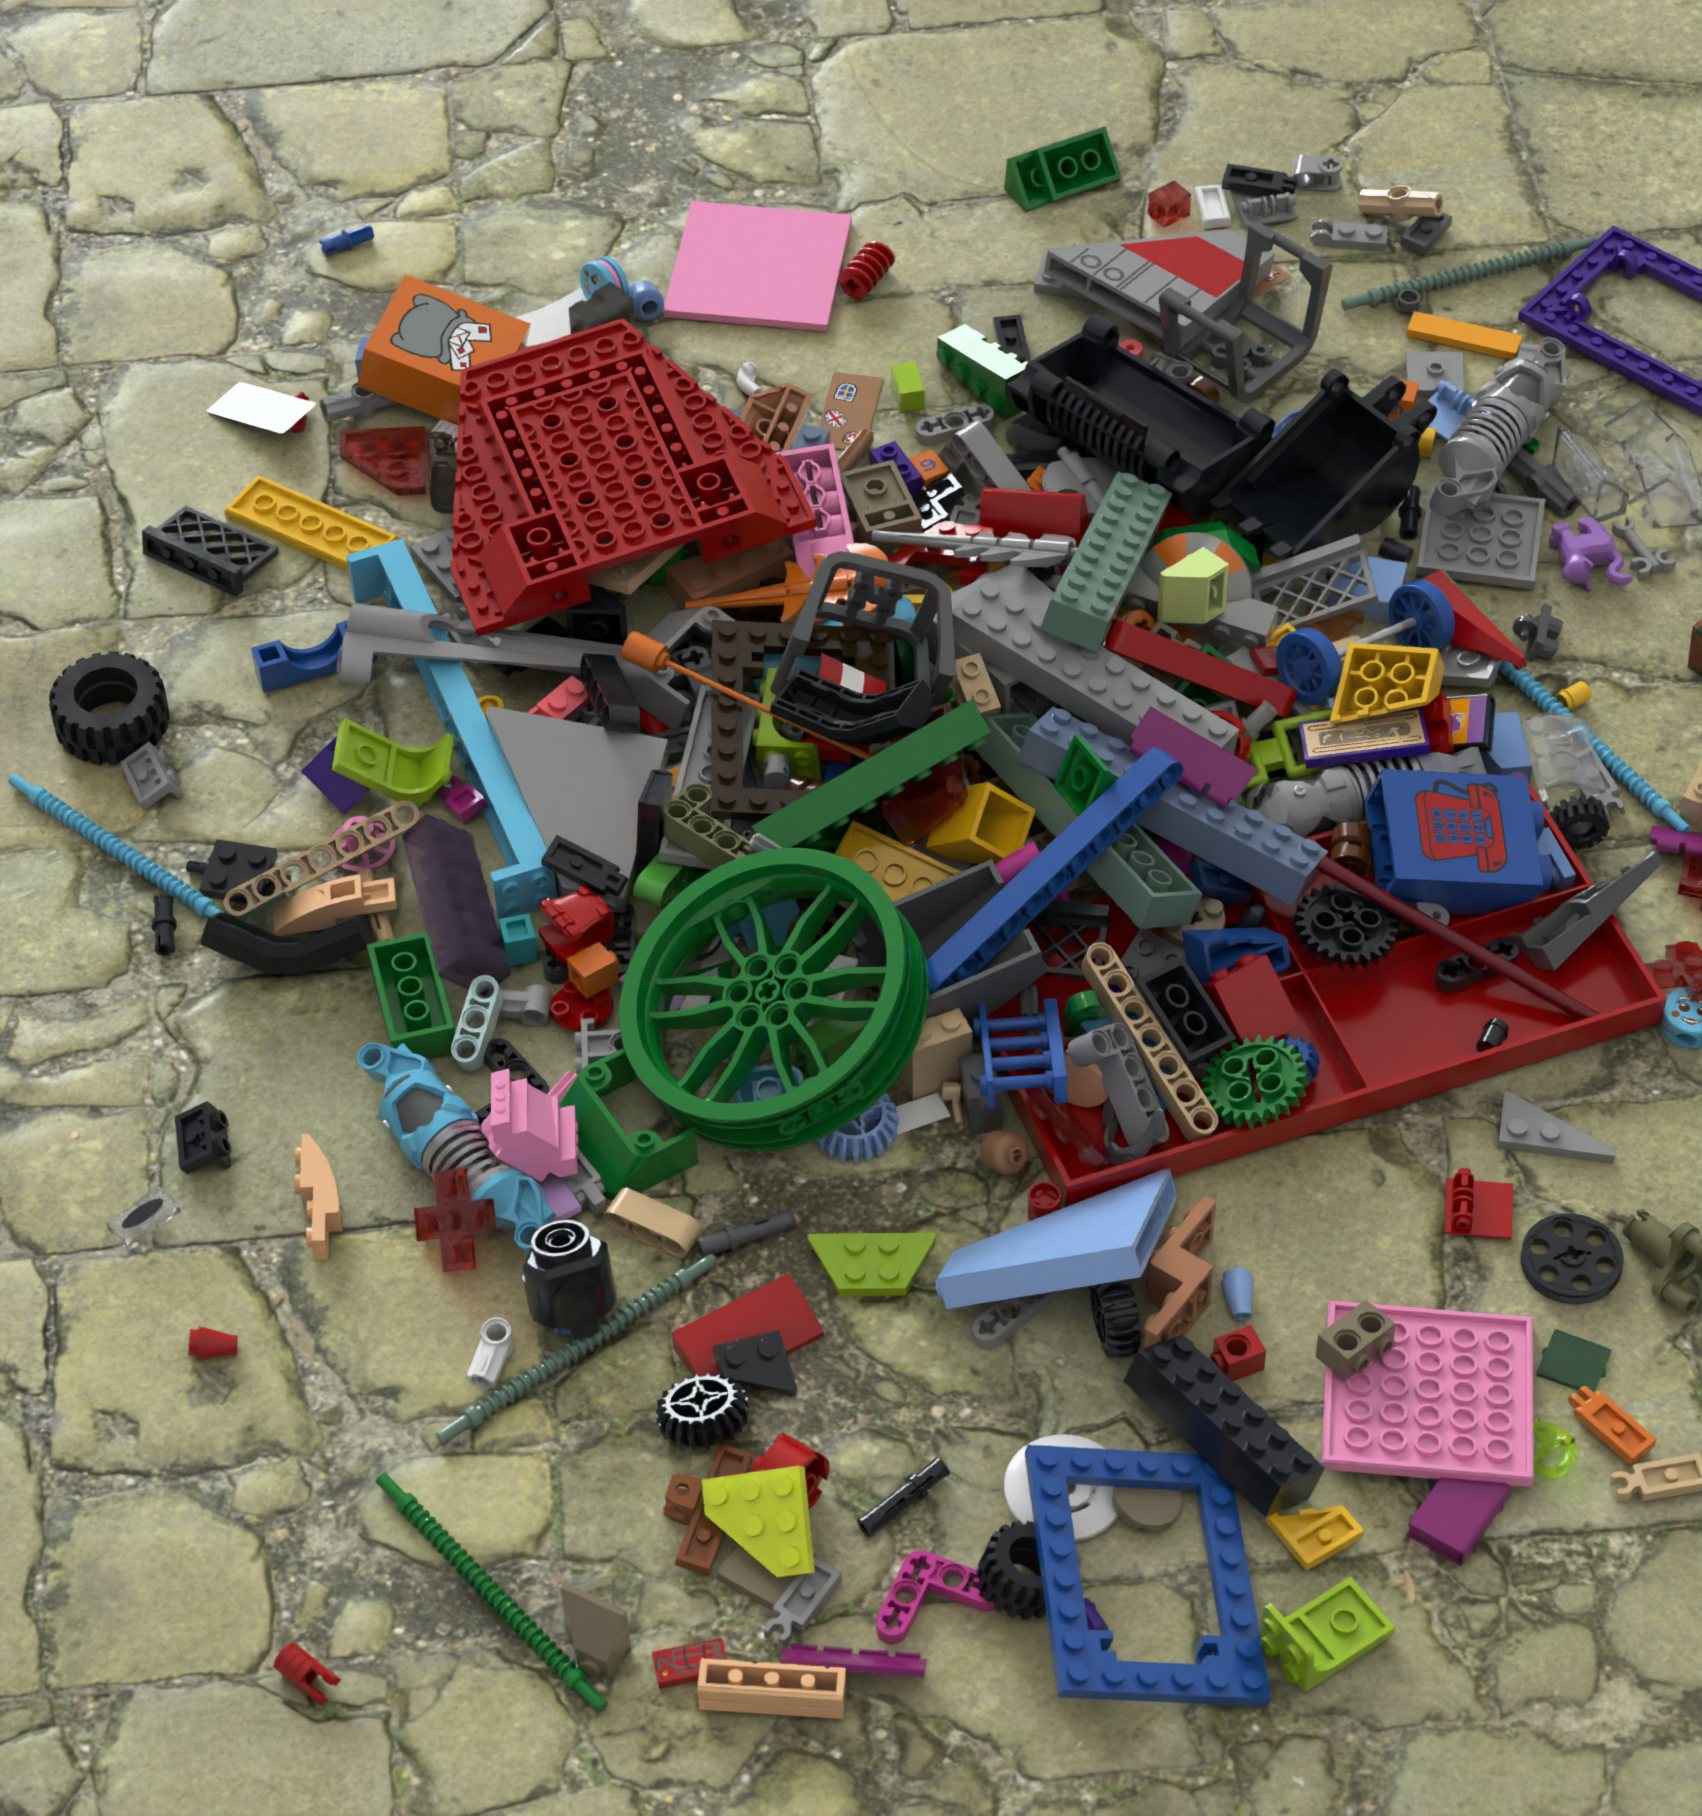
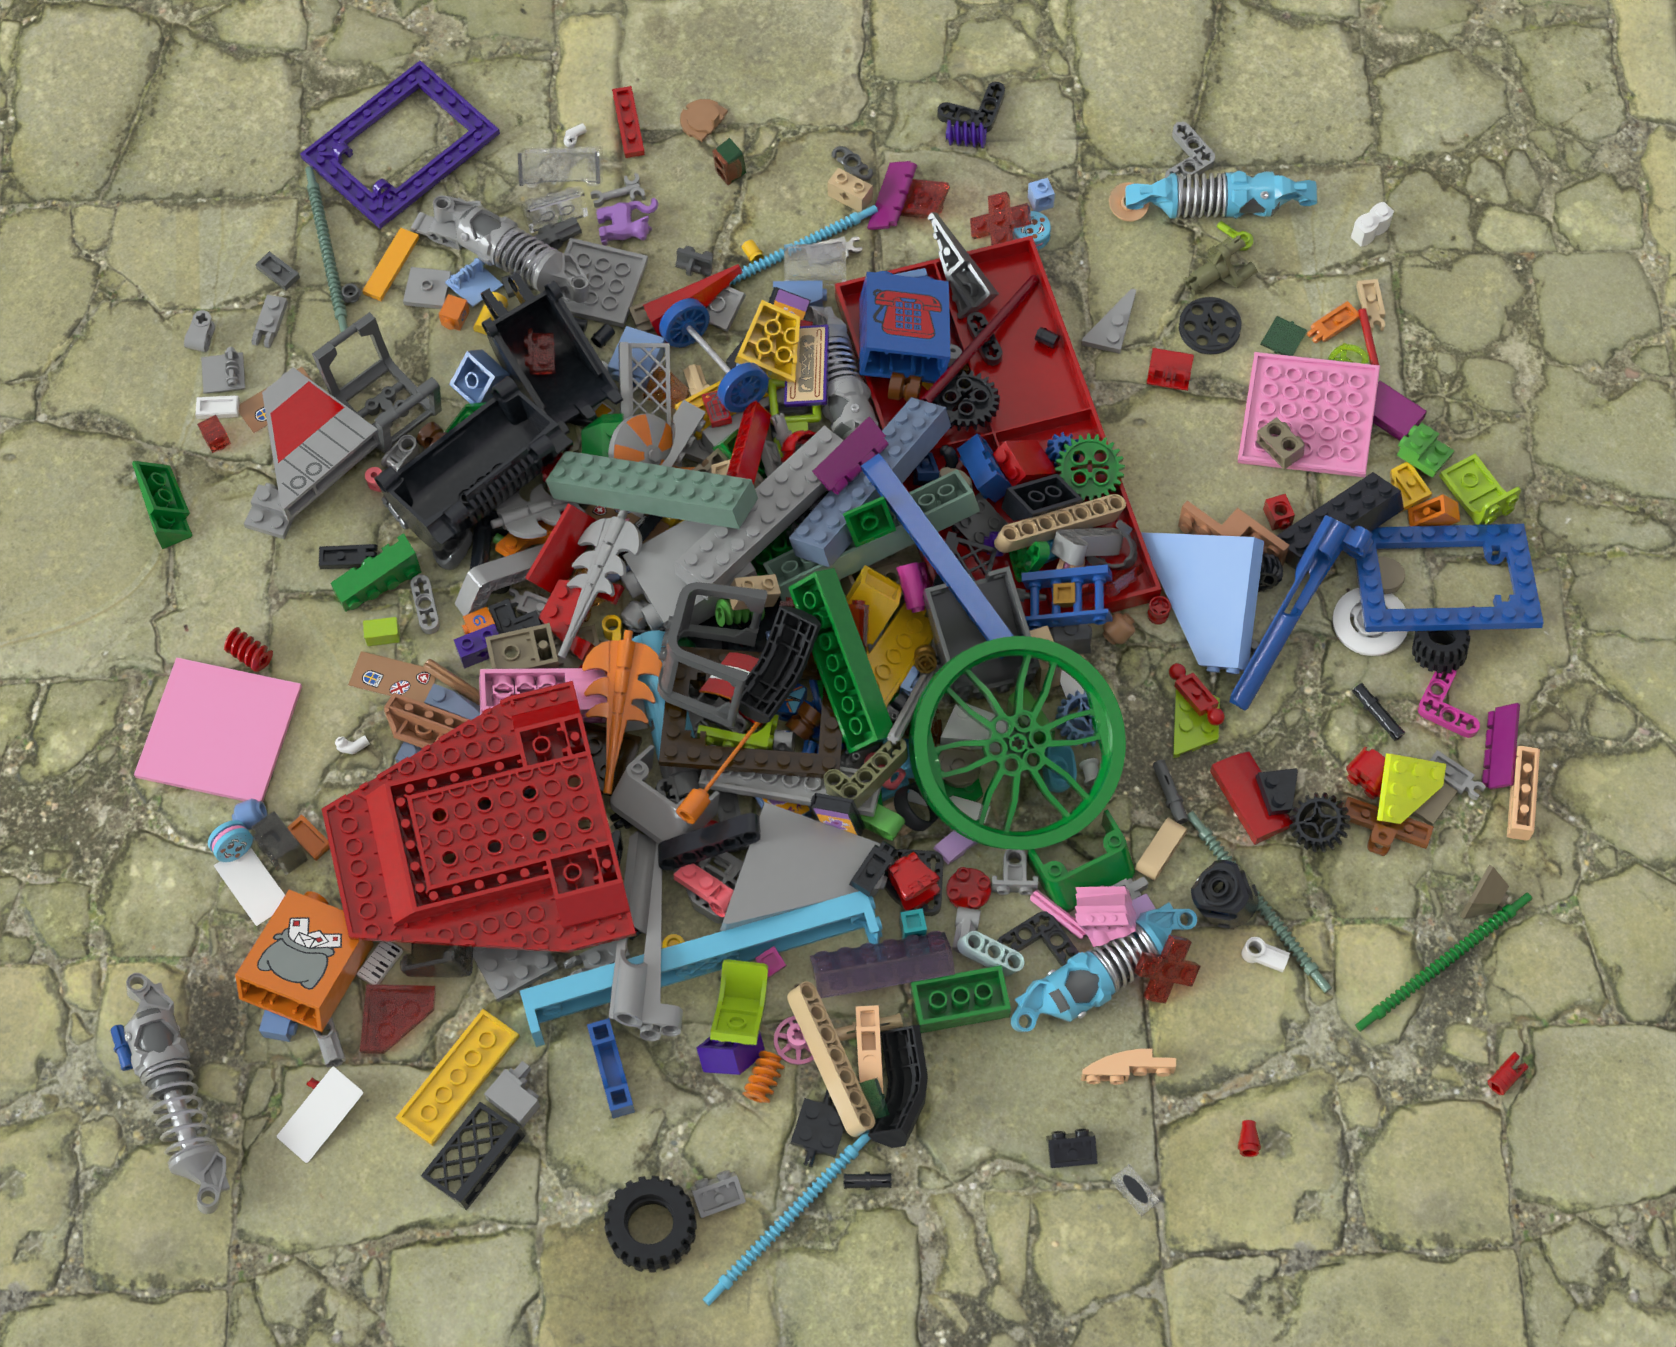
camera: 85 degrees left, 15 degrees up
orange brick [567,942,620,999] -> none
tile [652,1638,727,1689] -> none
yellowish green slope [1157,547,1229,624] -> none
light blue cone [1220,1268,1254,1321] -> none
black hinge [1222,163,1298,198] -> none
tan piece [1358,185,1444,222] -> none
black tyre [1550,795,1610,850] -> none
none -> piece [124,973,230,1214]
none -> light grey hinge [484,1061,540,1128]
none -> clear red bracket [524,328,555,375]
none -> orange piece [742,1050,785,1103]
none -> pearl gold tile [1053,582,1075,608]
none -> red plate [1168,663,1225,726]
none -> blue panel [1229,515,1373,711]
none -> red bar [1358,308,1379,365]
none -> bright green plate [1397,423,1454,478]
none -> orange slope [1408,494,1460,526]

